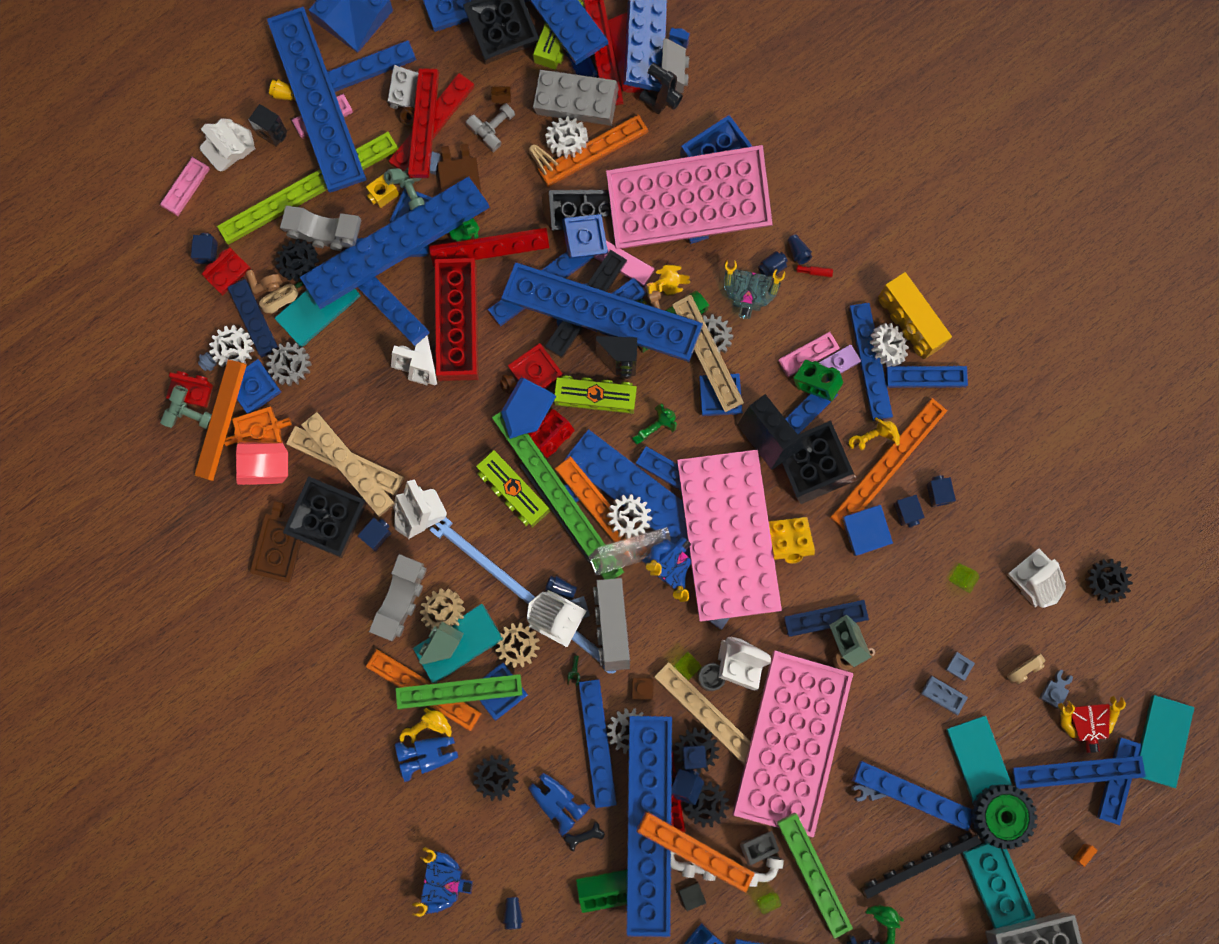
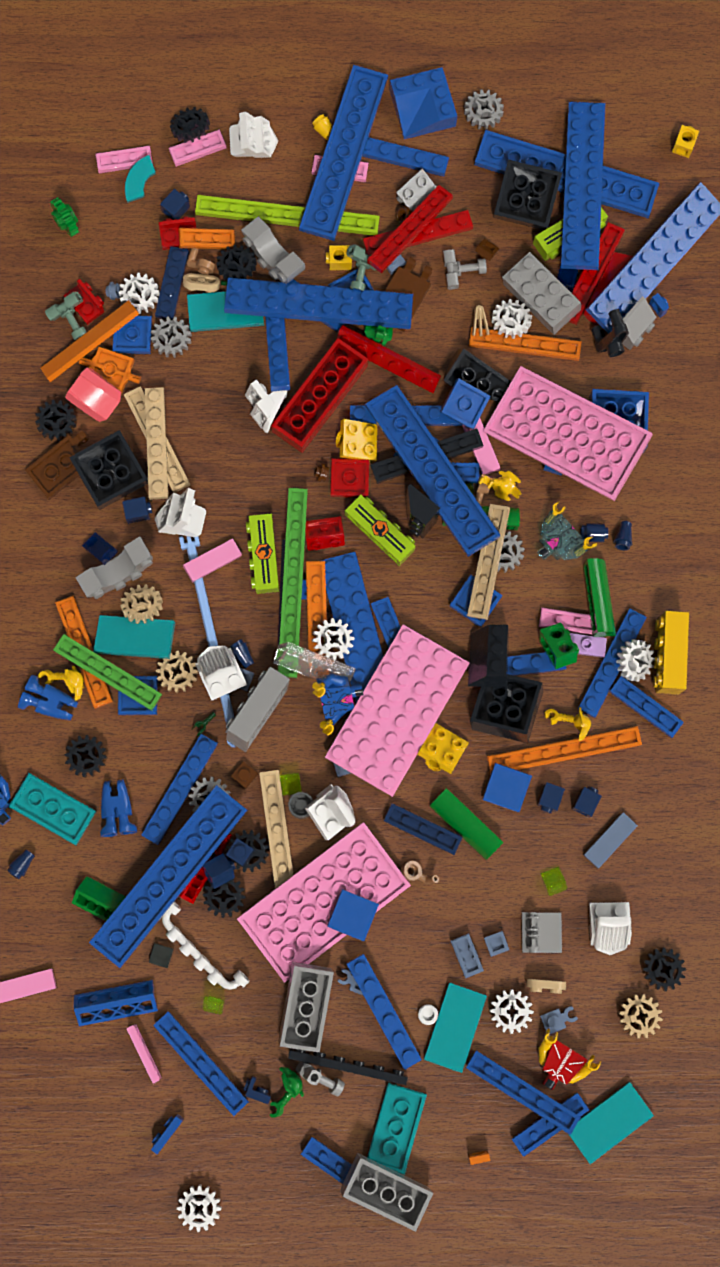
camera: 35 degrees right, 0 degrees up
black brick [248,104,287,147] -> none
sand green slope [419,622,464,664] -> none
blue tile [501,378,556,439] -> none
black piece [564,822,605,851] -> none
green piece [632,403,677,445] -> none
orange tile [636,812,755,893] -> none
dark grey slope [740,831,779,866] -> none
bright green plate [777,812,853,939] -> none
red pin [796,266,833,278] -> none
sand green brick [830,615,871,667] -> none
wheel [971,784,1038,849] -> none
none -> teal tile [9,773,97,846]
none -> black gear [35,400,77,441]
none -> green gear [50,197,79,237]
none -> clear blue tile [82,532,118,565]
none -> bright pink tile [96,146,153,173]
none -> teal tile [125,155,156,203]
none -> black gear [170,107,210,143]
none -> orange tile [179,228,235,249]
none -> bright pink tile [183,539,242,583]
none -> light grey brick [278,962,334,1053]
none -> light grey bar [295,1061,345,1097]
none -> blue tile [327,889,379,941]
none -> yellow plate [336,419,377,463]
none -> white tile [418,1004,438,1025]
none -> green brick [429,788,504,860]
none -> white gear [490,989,534,1034]
none -> light grey hinge [522,912,562,953]
none -> green brick [583,558,616,637]
none -> sand blue tile [583,812,638,869]
none -> tan gear [618,994,663,1038]

